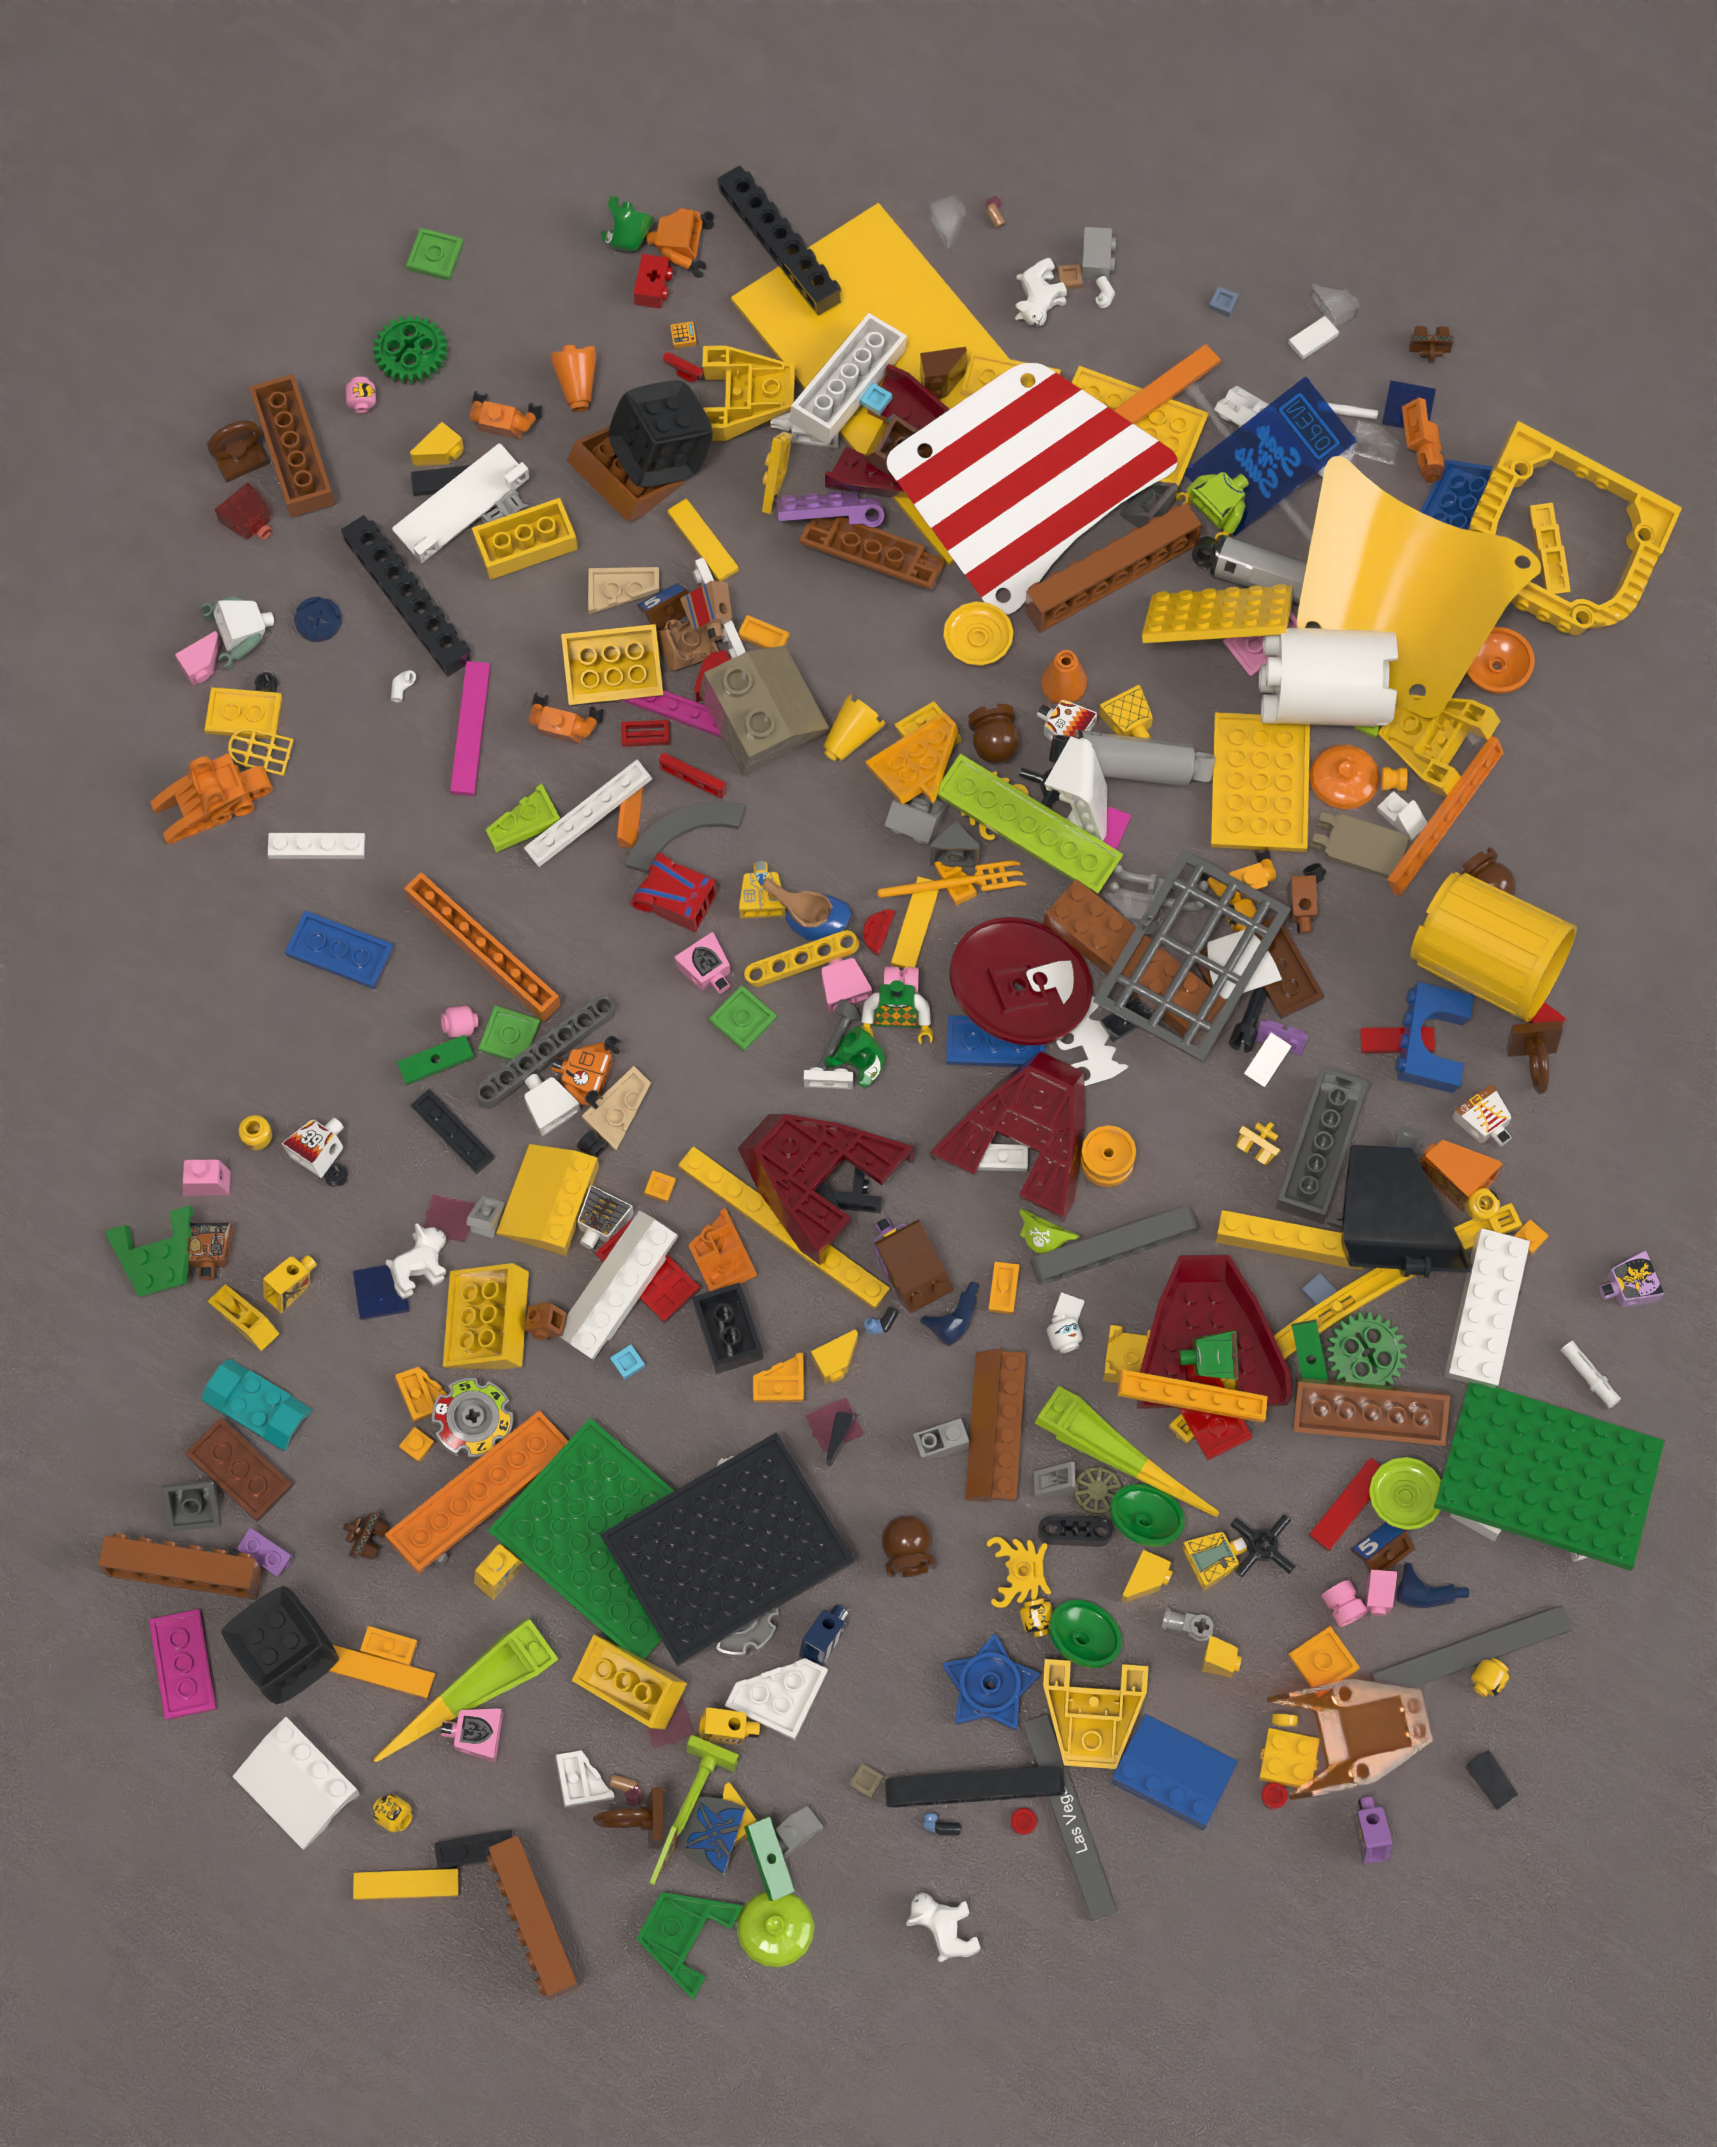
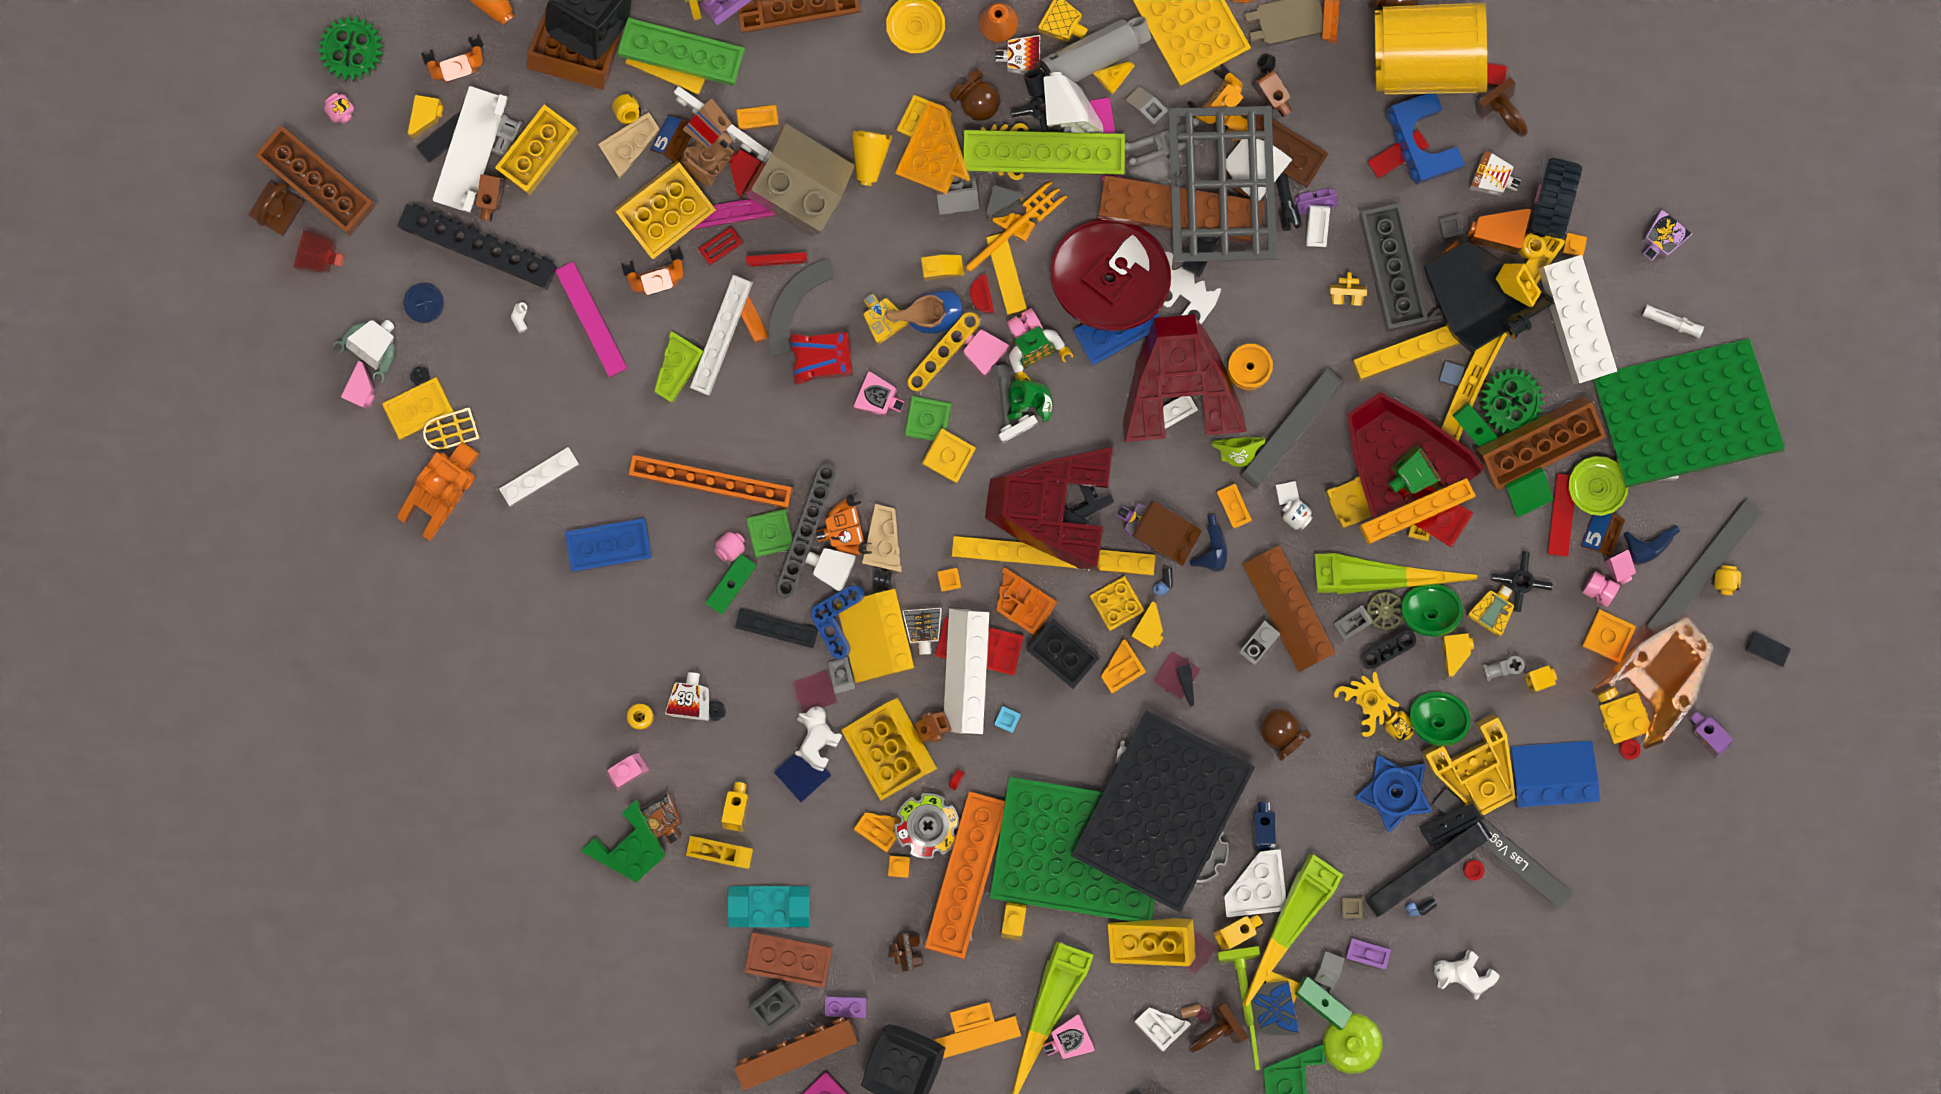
camera: 25 degrees left, 15 degrees up
none -> dark orange torso [476,174,506,221]
none -> yellow head [612,94,641,124]
none -> bright green plate [618,18,745,86]
none -> blue beam [811,585,864,659]
none -> yellow slope [921,255,964,281]
none -> yellow tile [921,428,976,483]
none -> red tile [949,769,965,791]
none -> yellow tile [1090,576,1145,631]
none -> yellow tile [1093,61,1135,95]
none -> light grey slope [1125,86,1168,129]
none -> lime plate [1243,854,1343,1006]
none -> medium lavender plate [1346,938,1391,970]
none -> black plate [1420,799,1484,847]
none -> yellow slope [1496,264,1541,307]
none -> green tile [1505,467,1553,518]
none -> black wheel [1531,157,1583,239]

